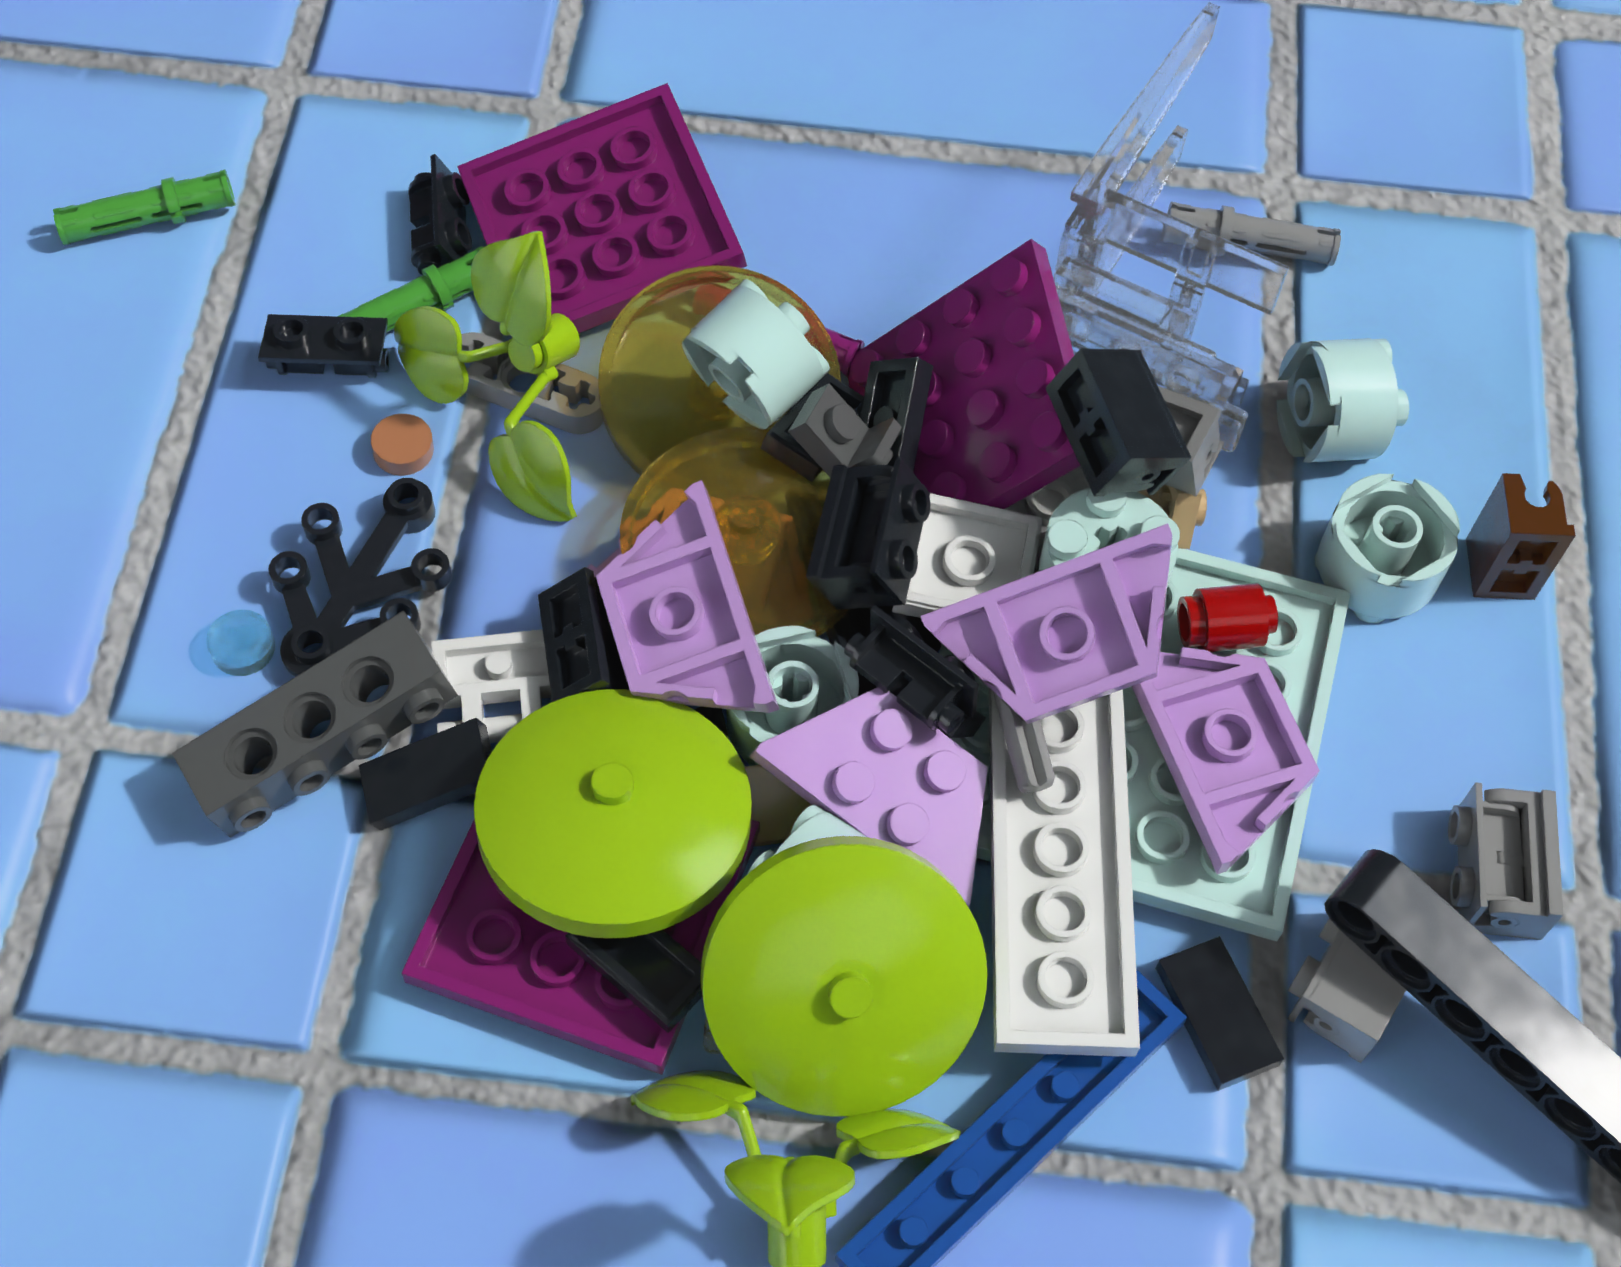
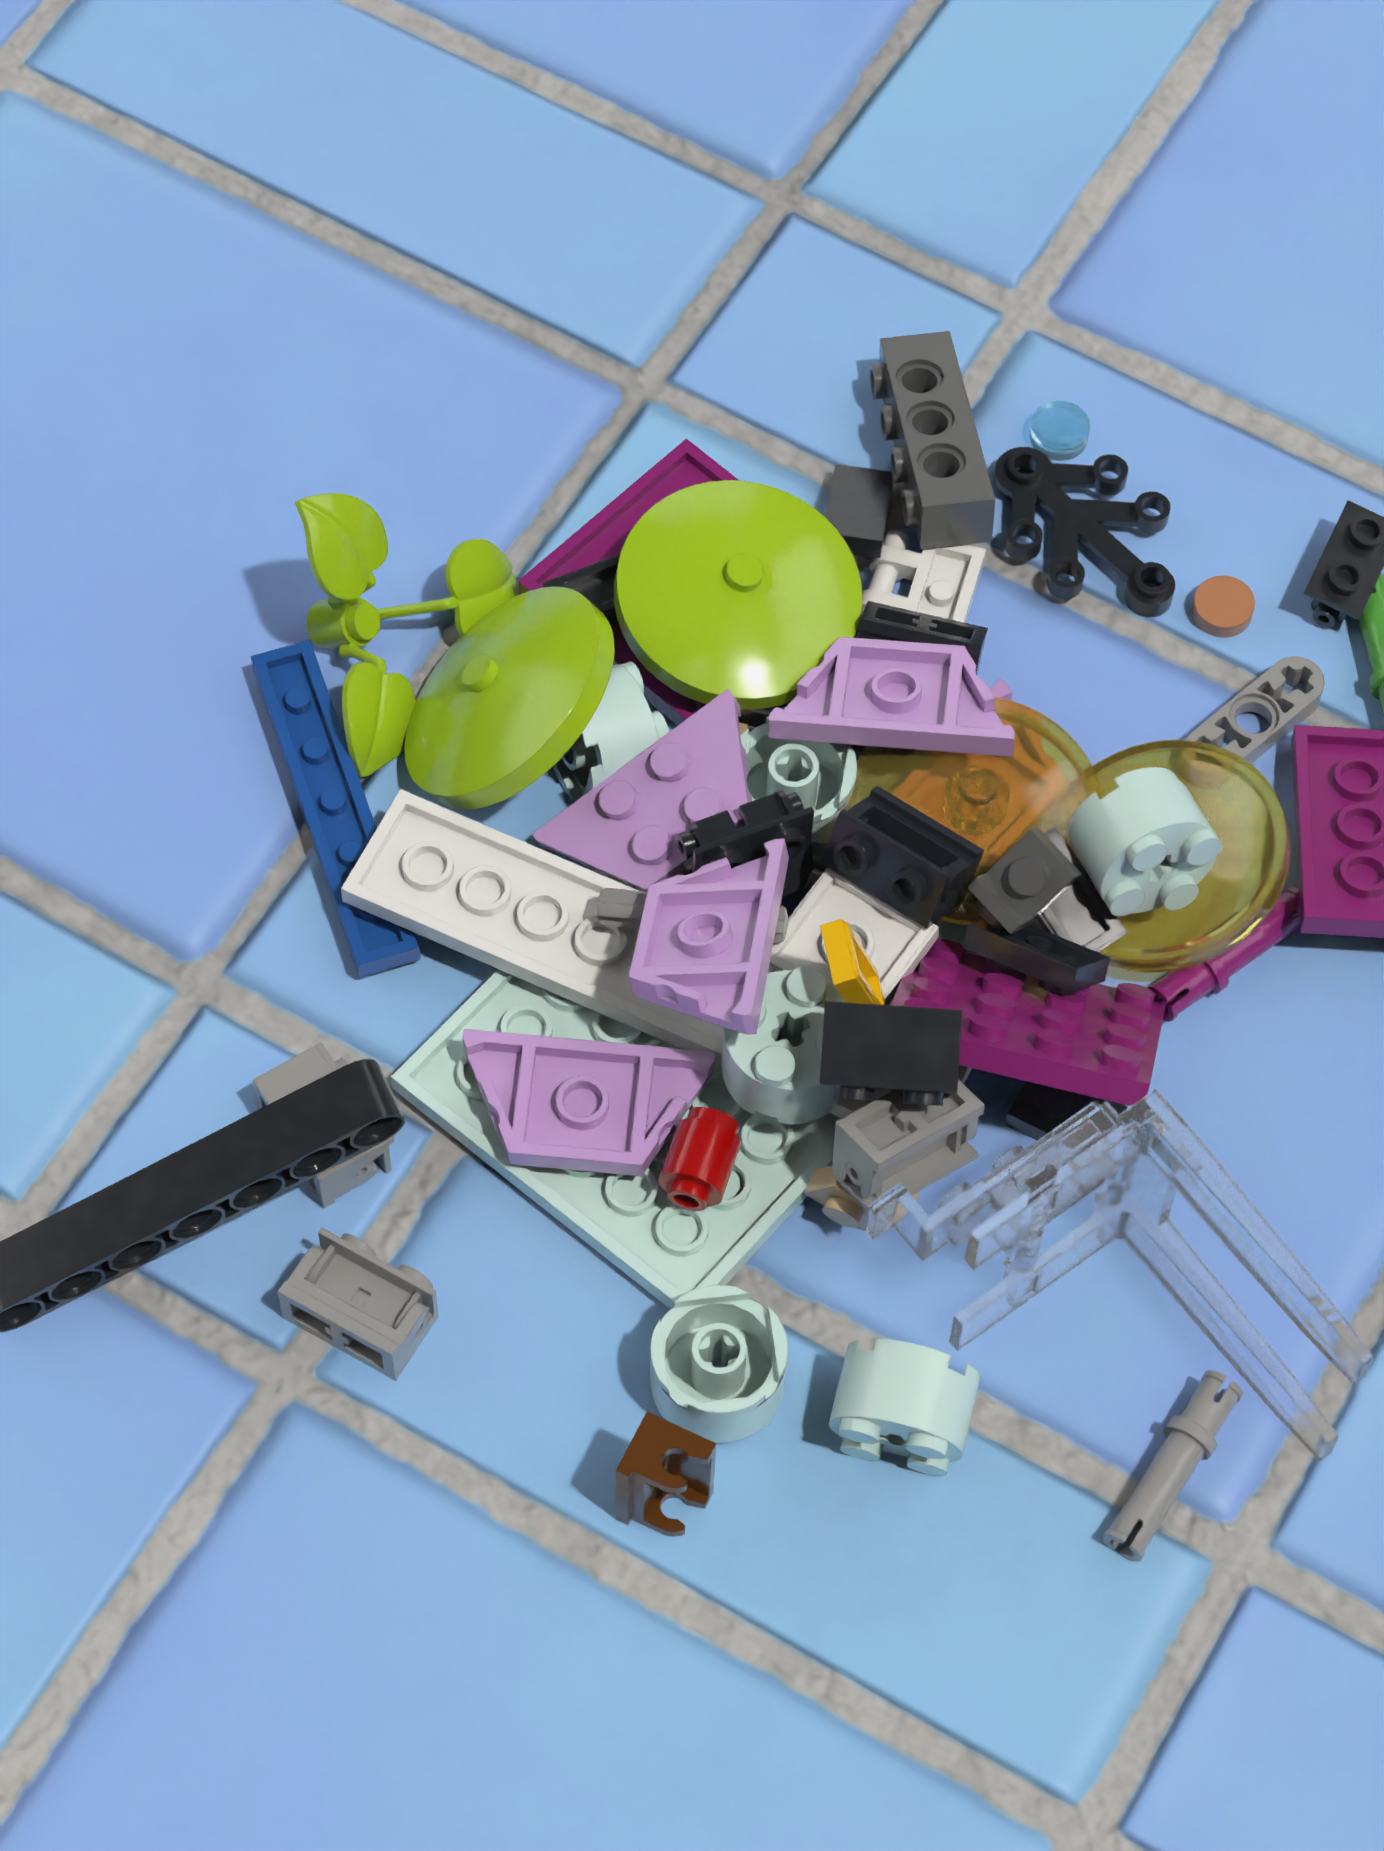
camera: 115 degrees right, 0 degrees up
lime plant [394,231,580,522] -> none
black tile [1155,936,1284,1091] -> none
none -> yellow tile [820,919,886,1005]

